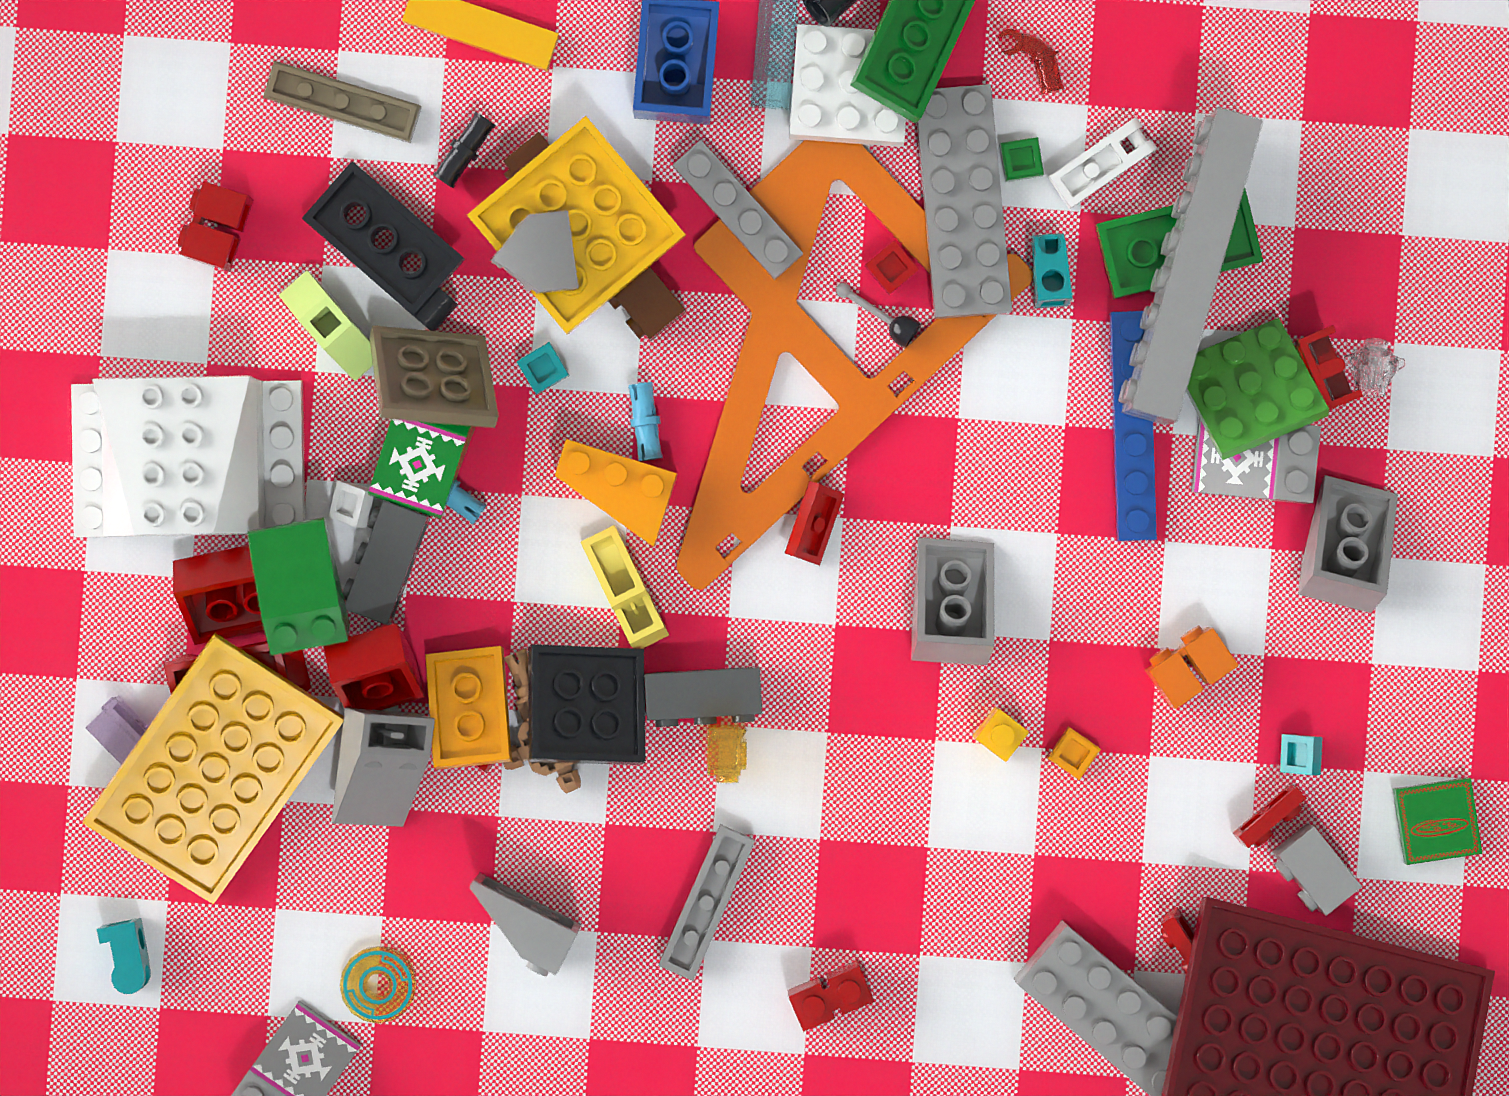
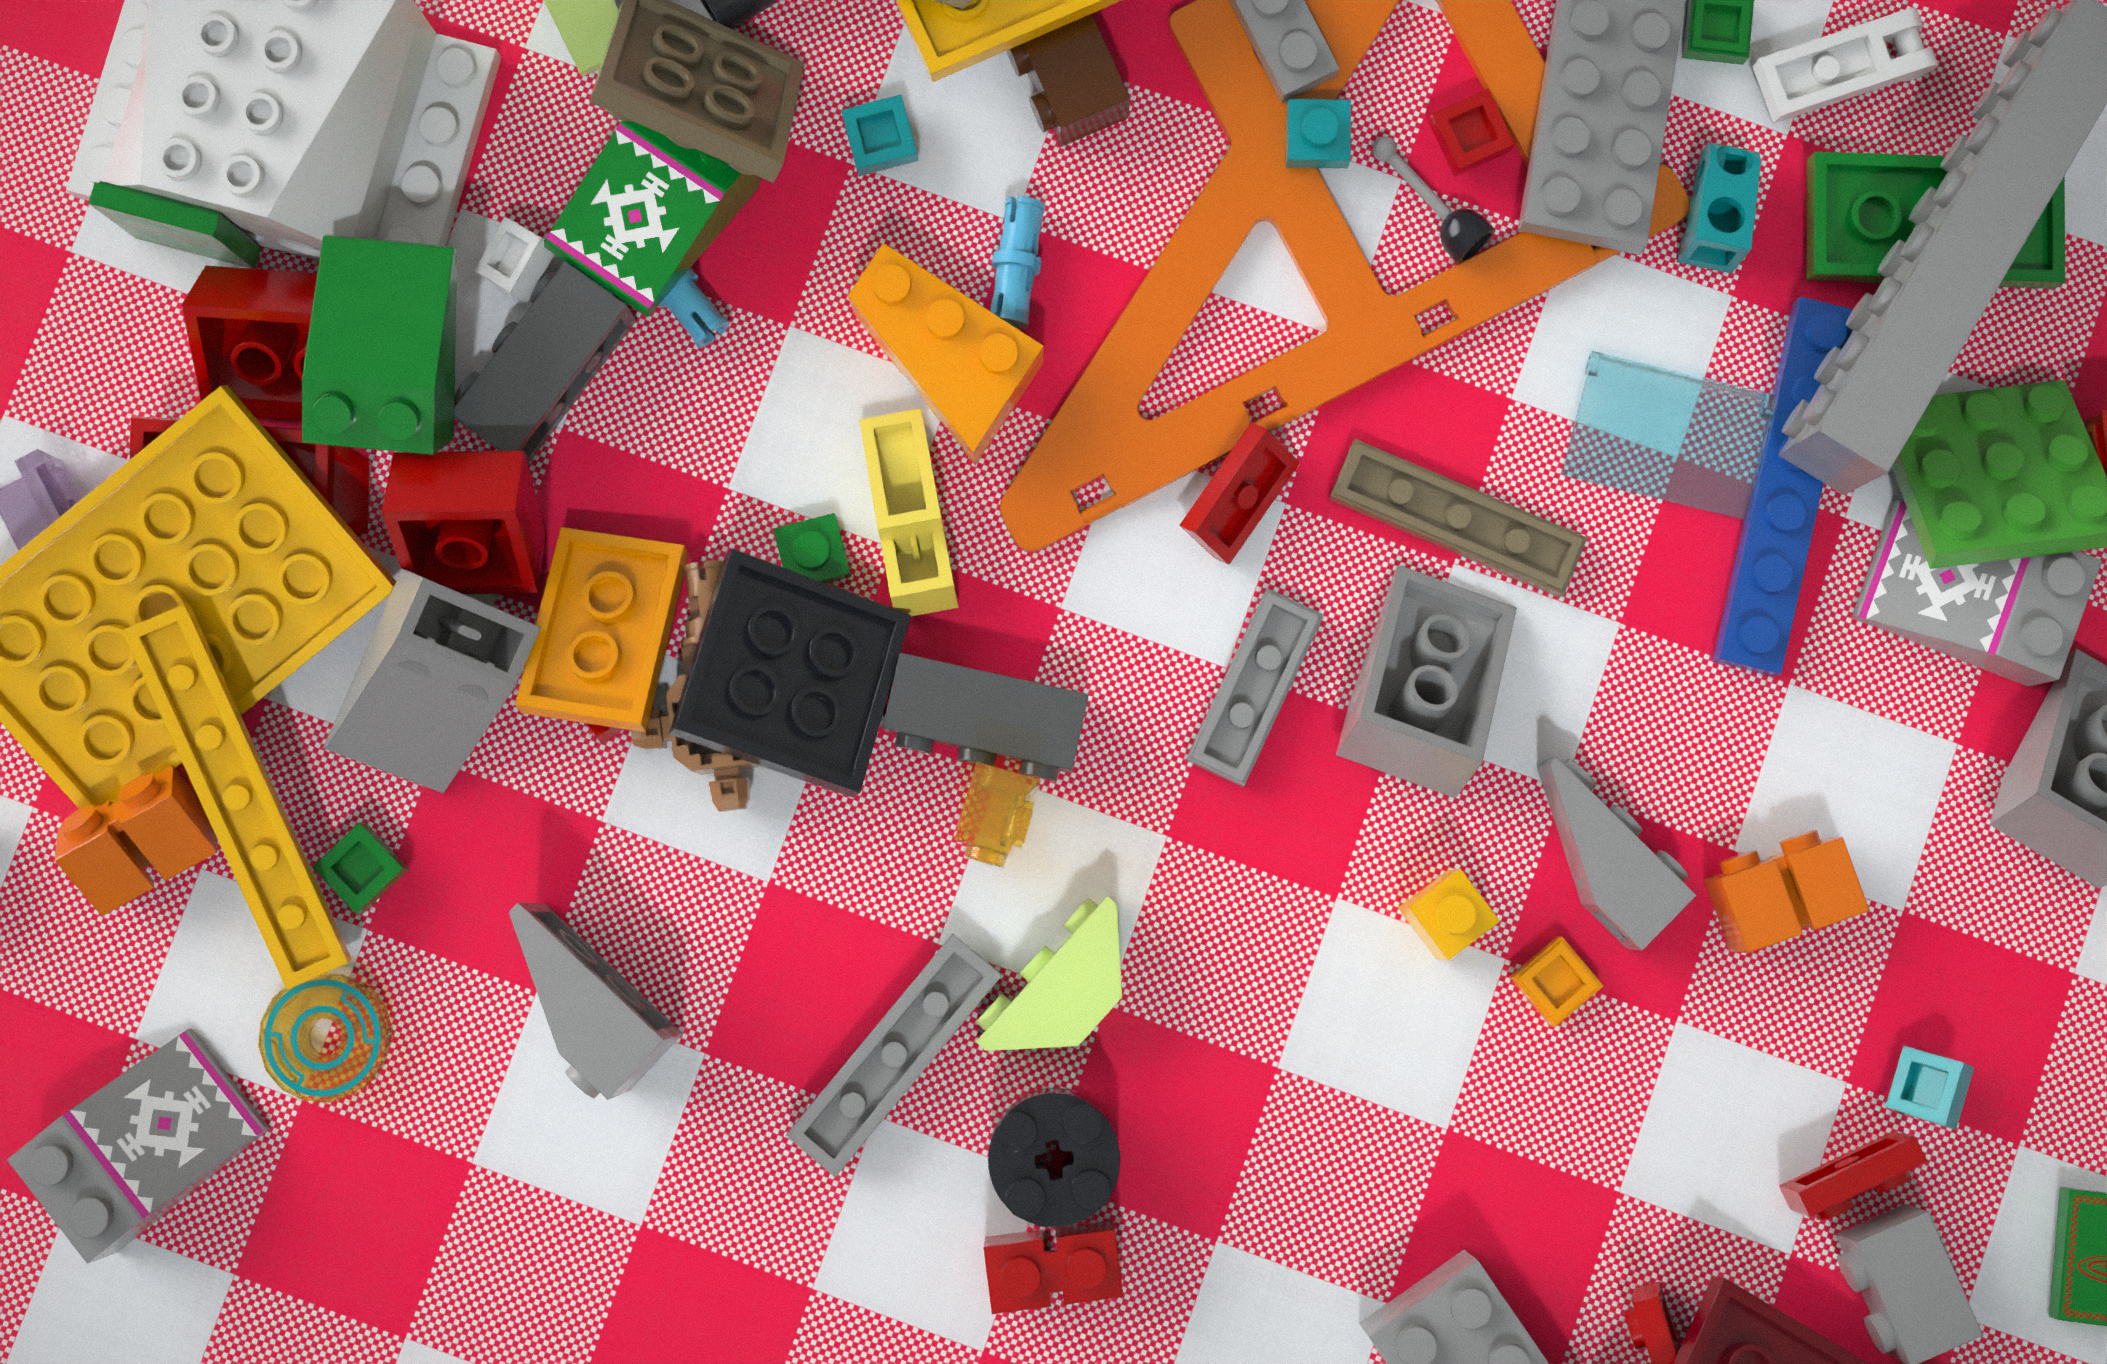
camera: 10 degrees right, 5 degrees down
none -> orange piece [54,765,217,916]
none -> green tile [88,181,261,269]
none -> yellow plate [122,604,352,990]
none -> green plate [312,822,409,914]
none -> green plate [773,513,852,583]
none -> yellowish green slope [976,896,1122,1051]
none -> black brick [988,1088,1120,1227]
none -> light grey tile [1185,588,1324,787]
none -> teal plate [1285,99,1351,169]
none -> dark tan tile [1328,439,1588,598]
none -> light grey slope [1537,757,1696,951]
none -> clear light blue piece [1561,351,1776,520]

